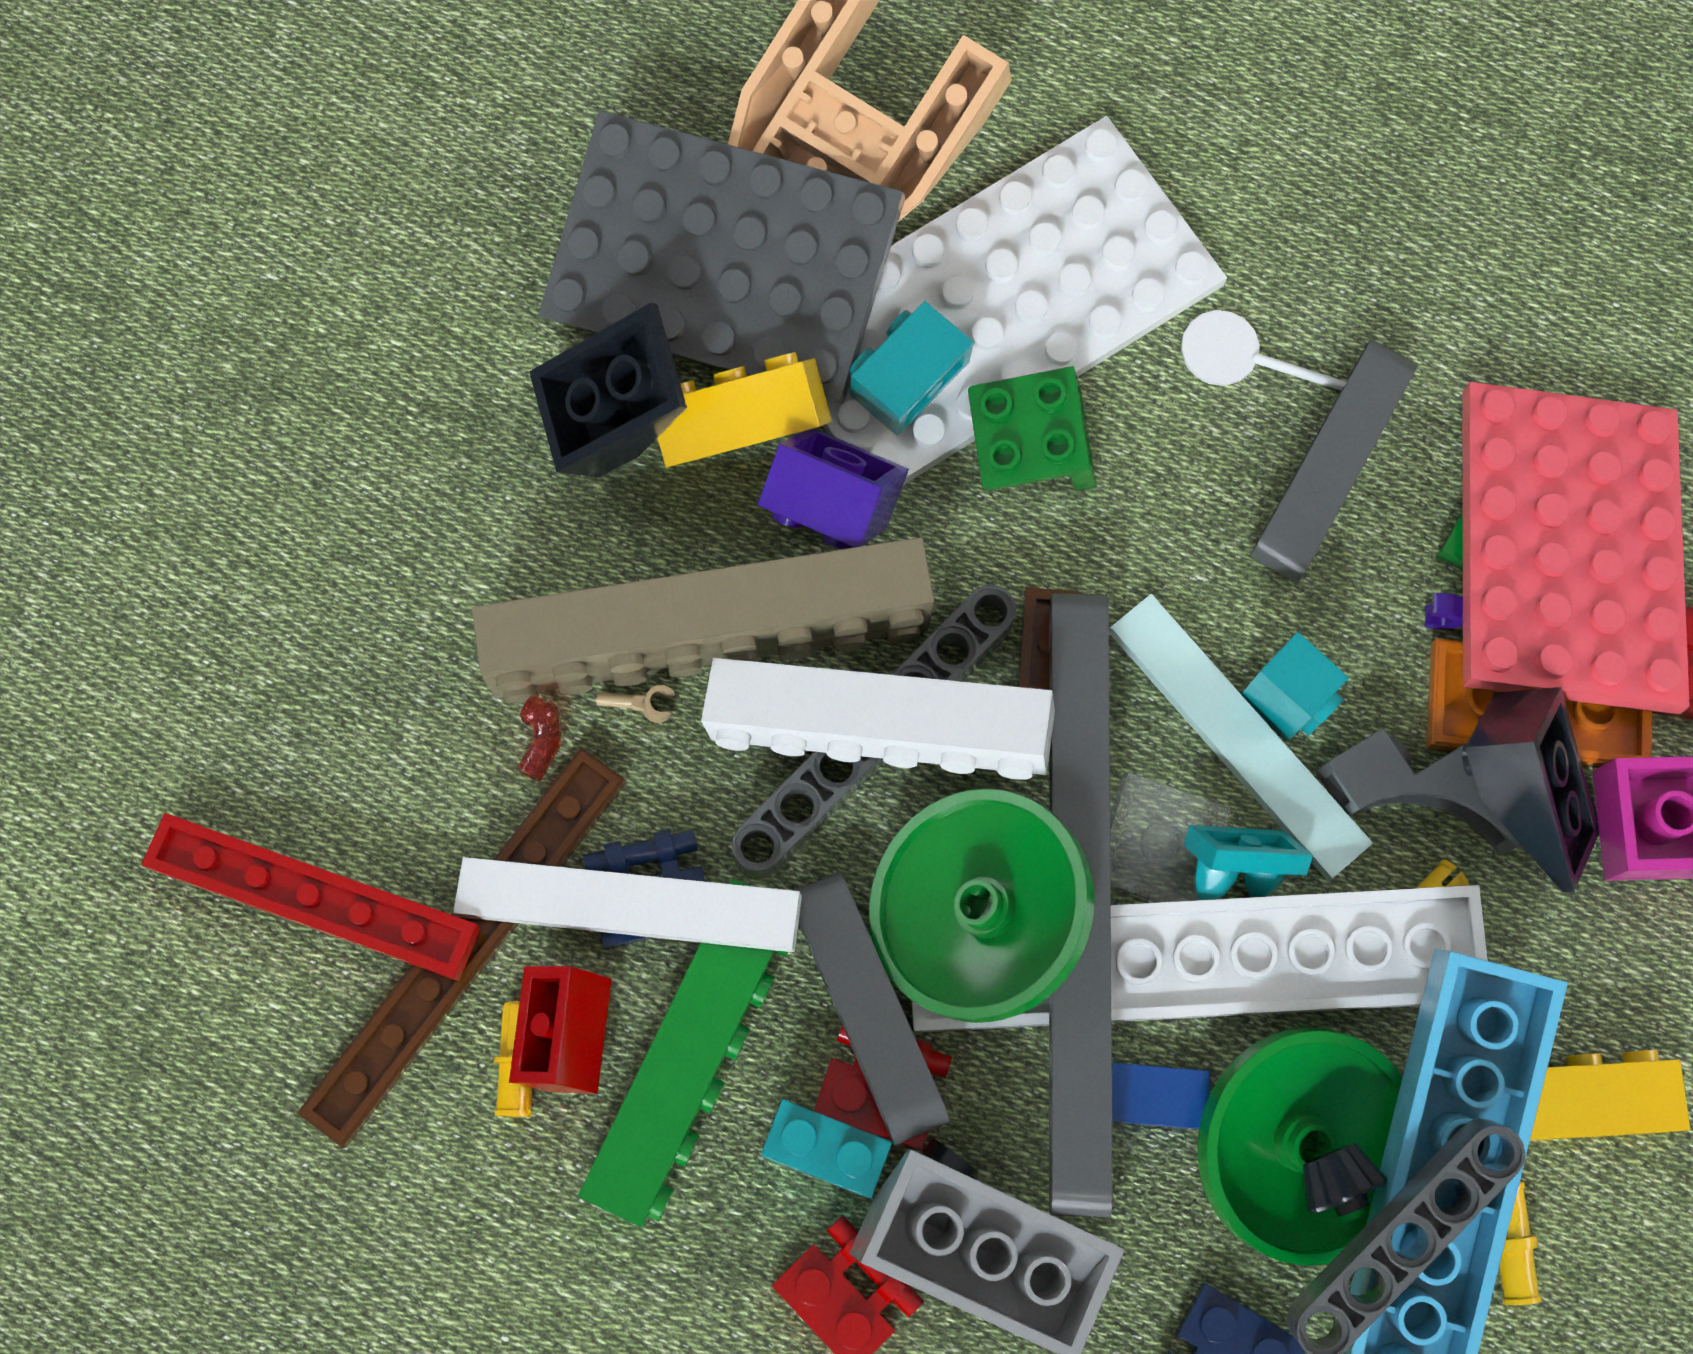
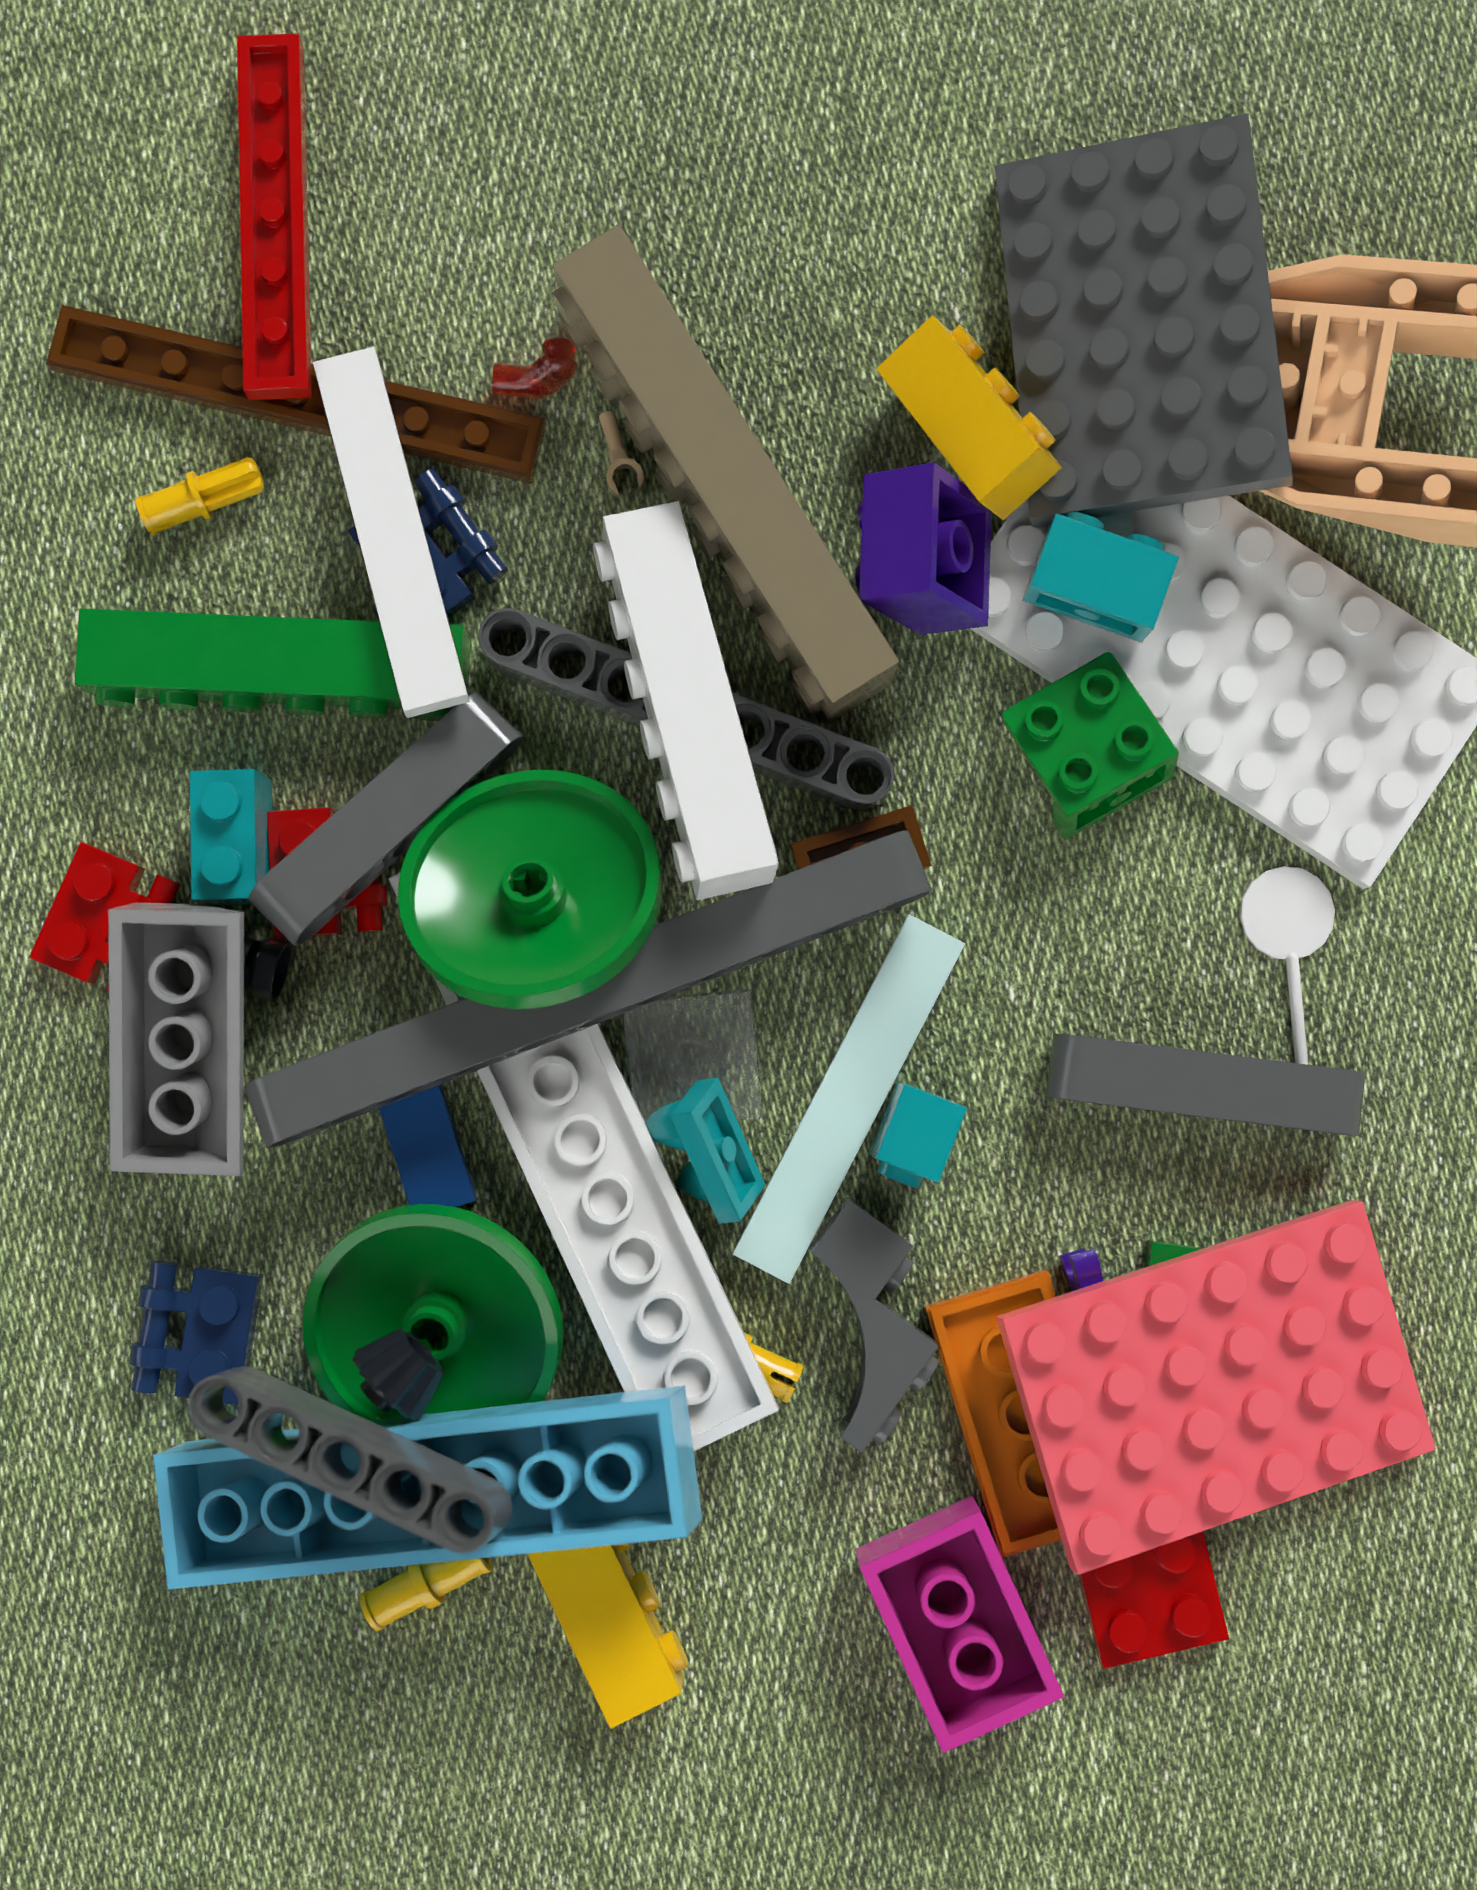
camera: 75 degrees right, 10 degrees up
red brick [509,966,612,1094] -> none
black slope [529,303,687,478] -> none
black slope [1462,687,1599,892] -> none

